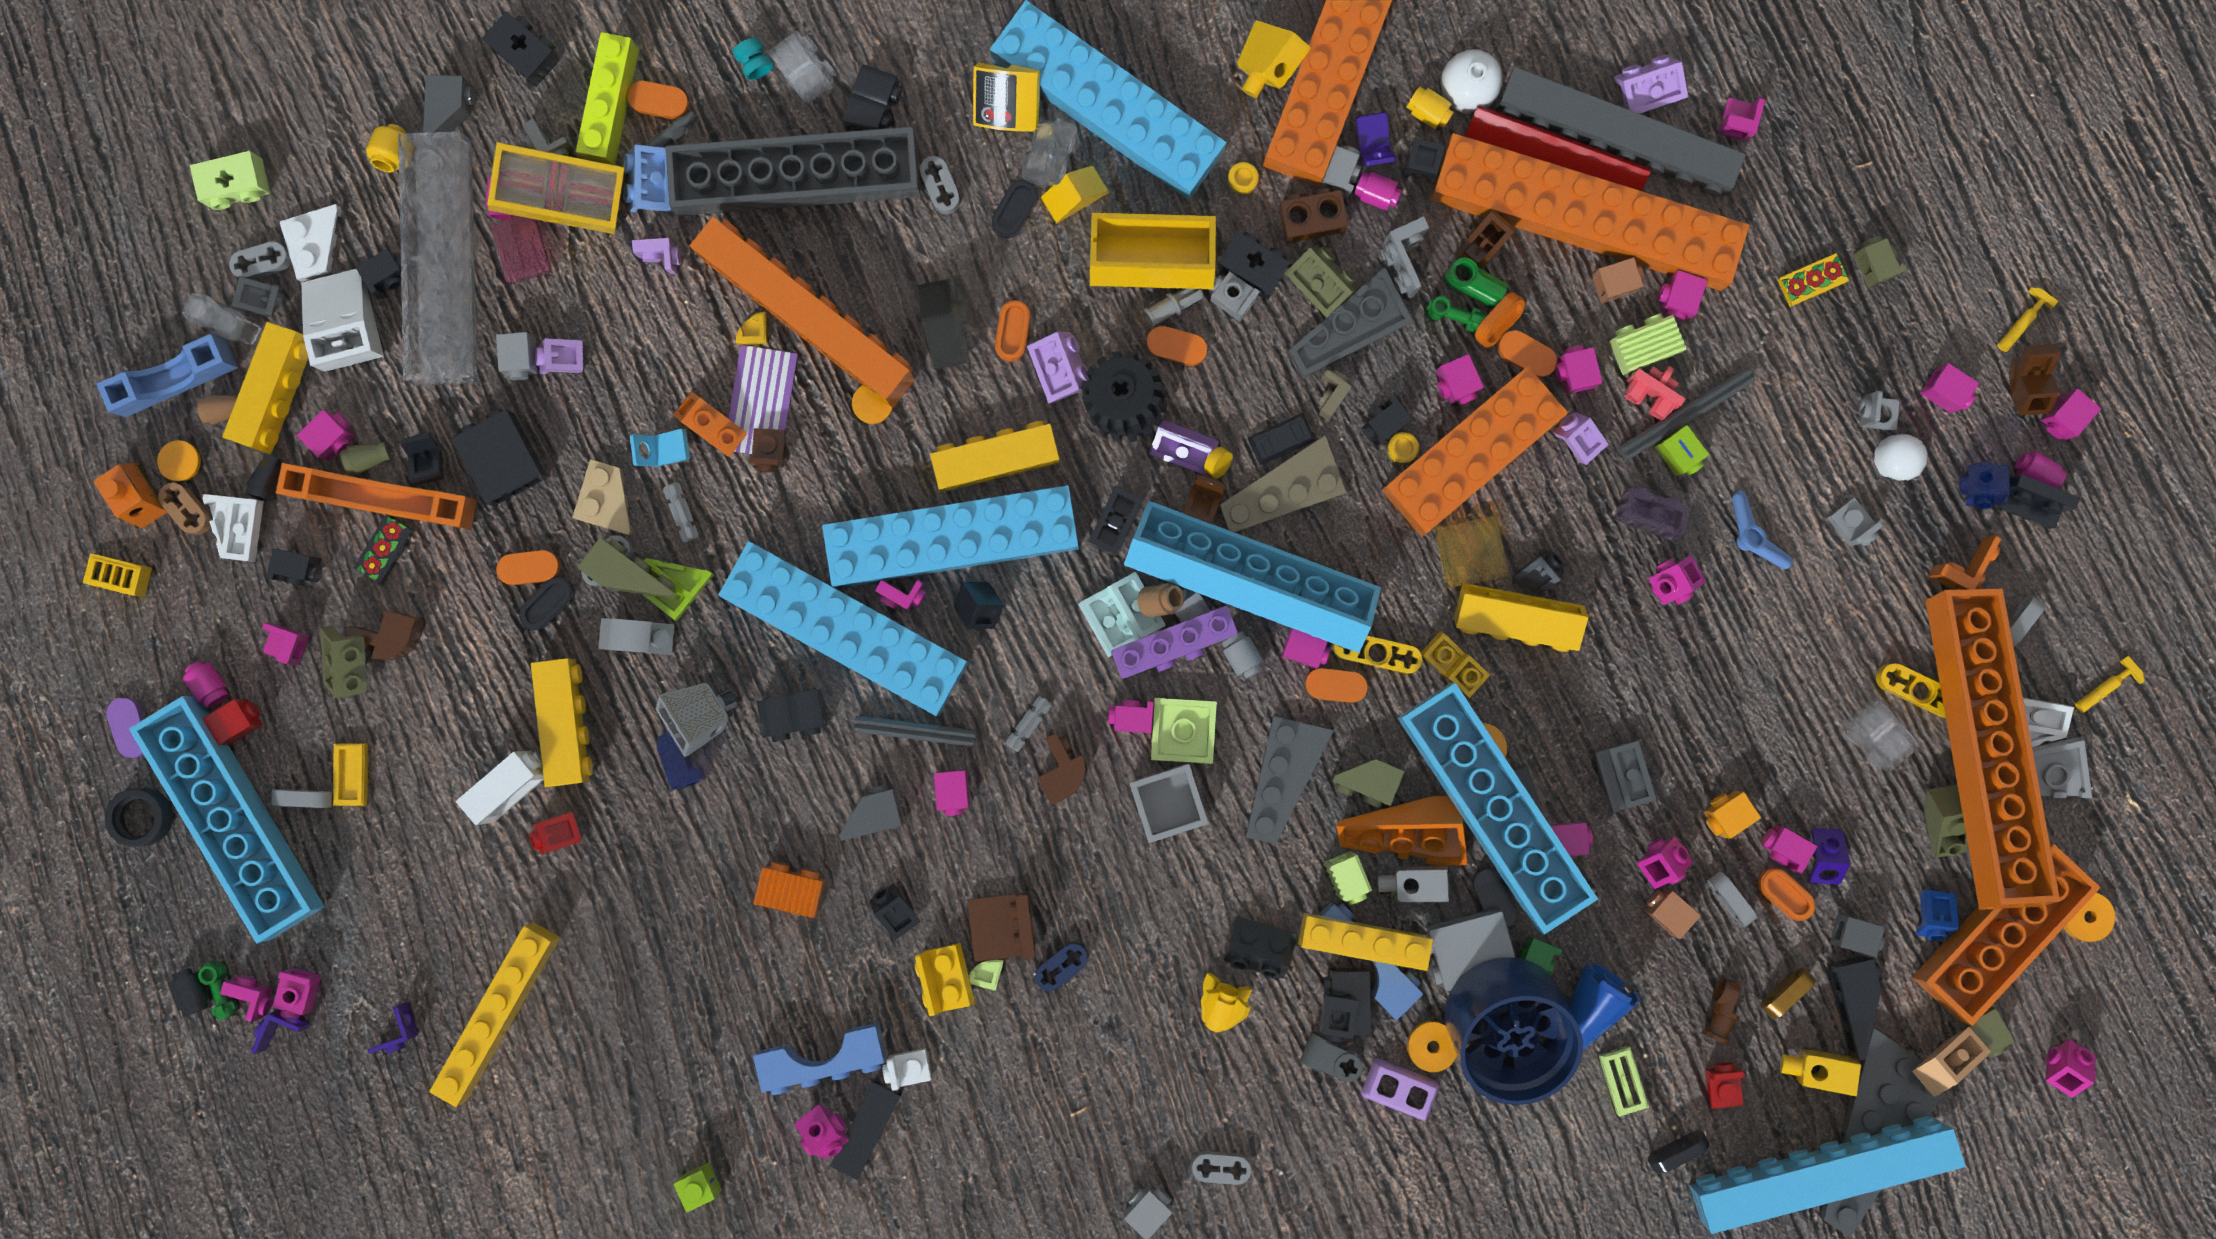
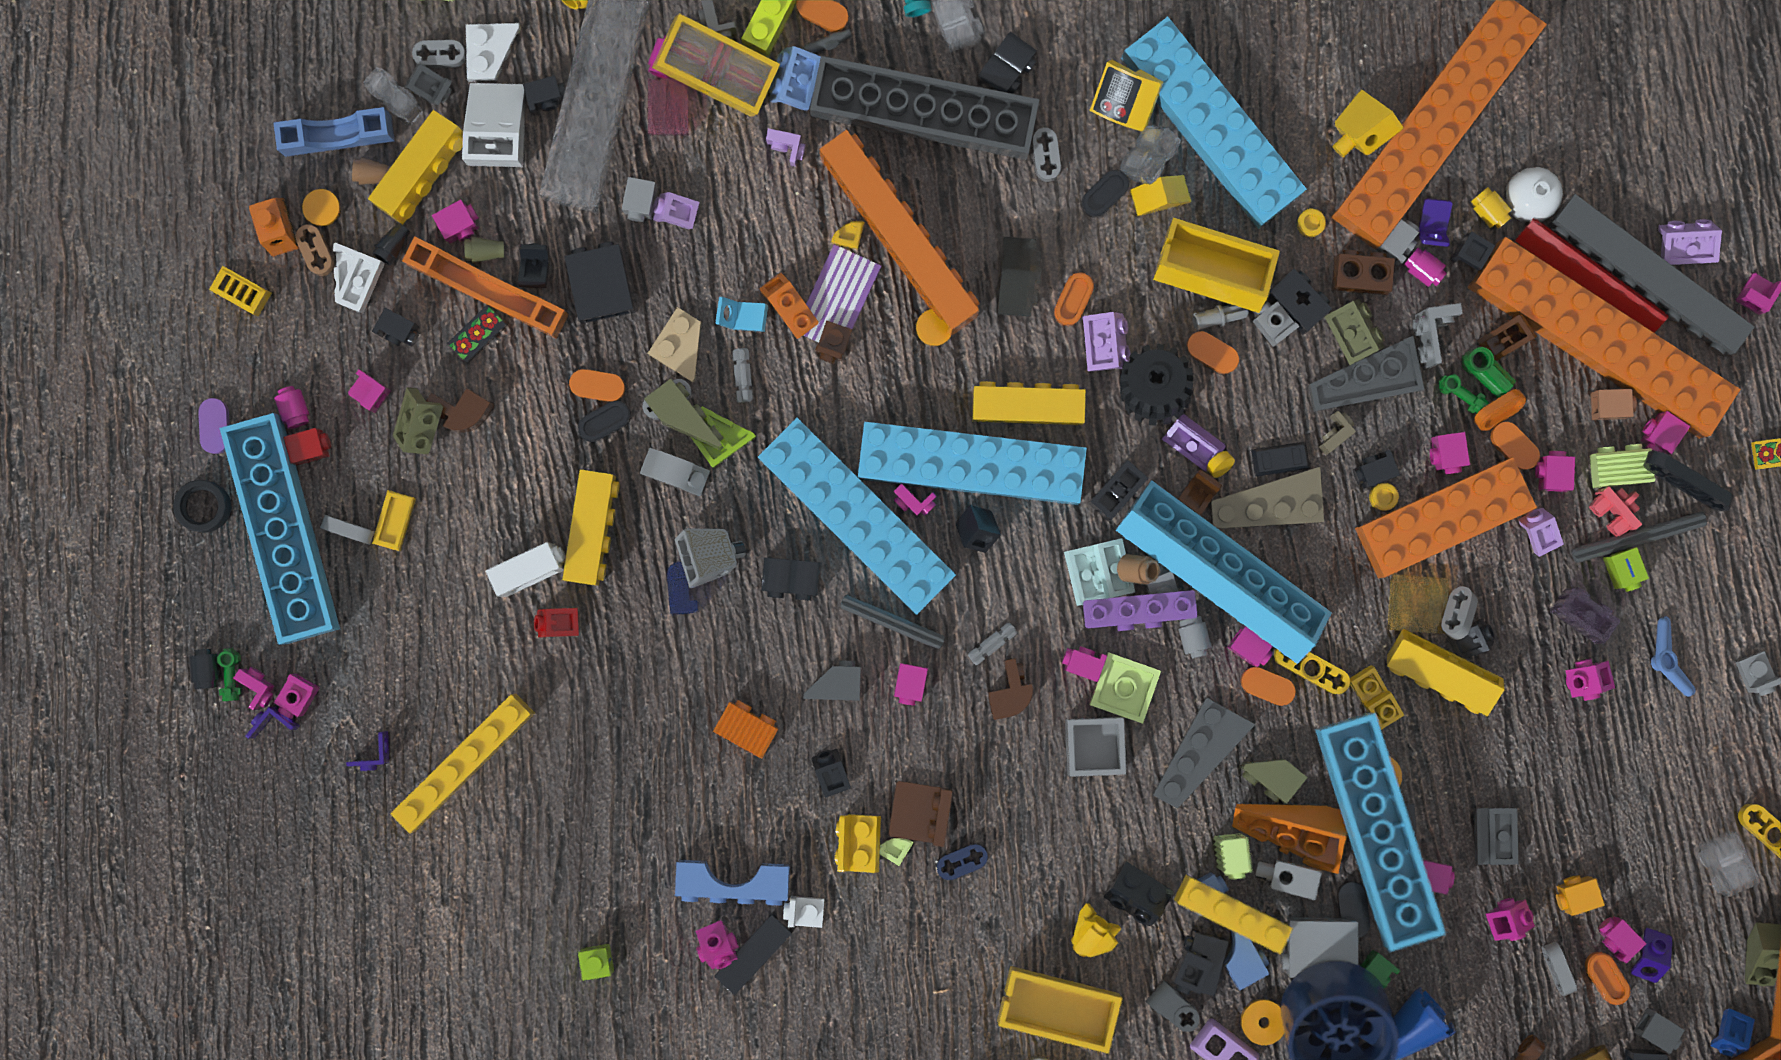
camera: 10 degrees right, 0 degrees up
nougat brick [1644,888,1701,939] -> none
none -> yellow piece [997,966,1122,1054]
none -> light grey beam [1441,586,1478,640]
none -> black beam [1643,451,1734,511]

